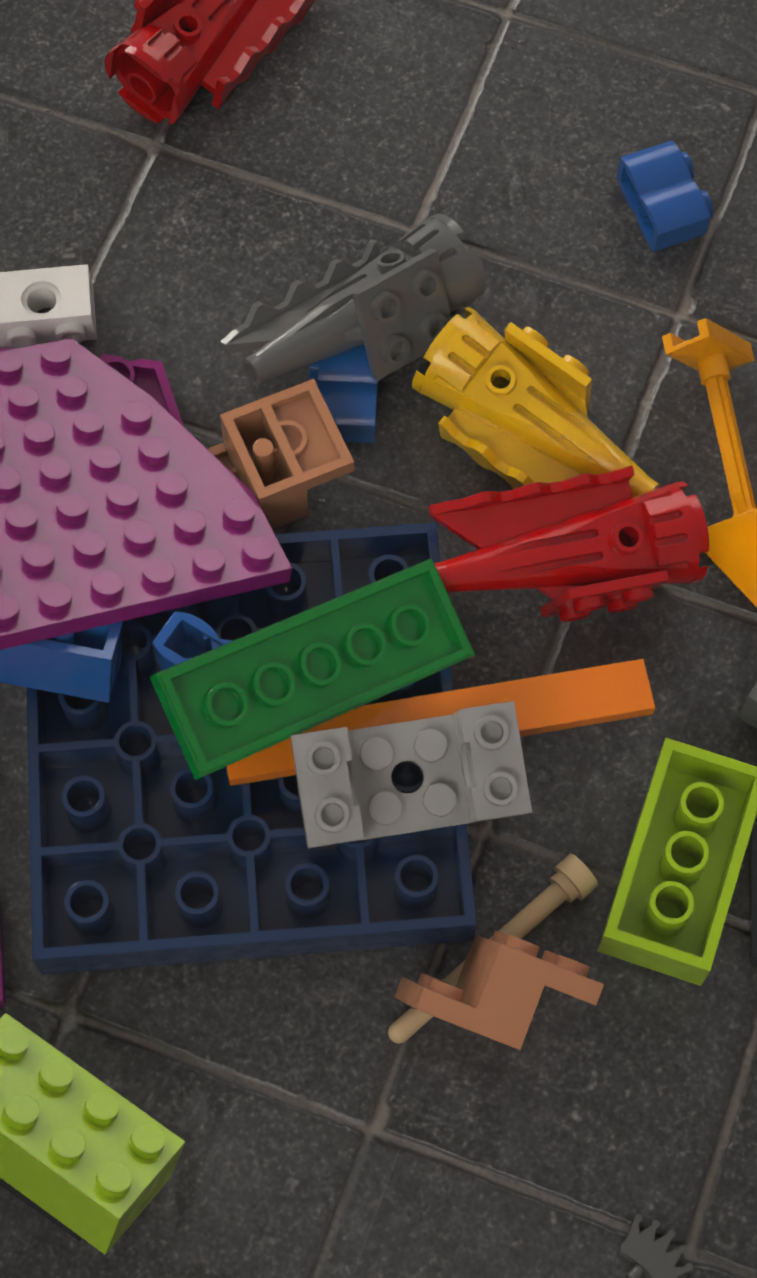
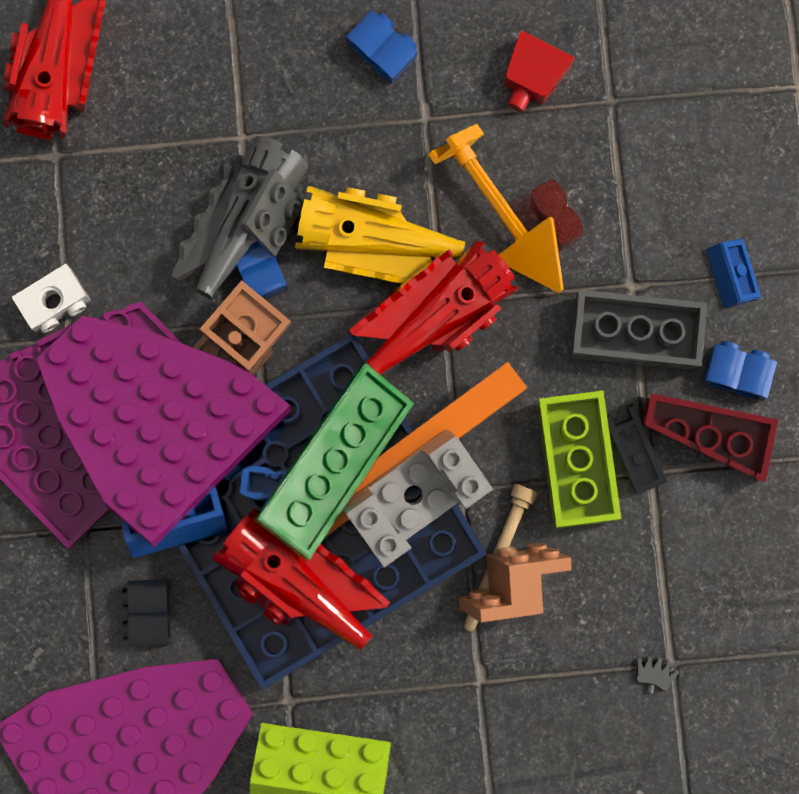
camera: 25 degrees left, 15 degrees up
none -> red piece [212,508,390,651]

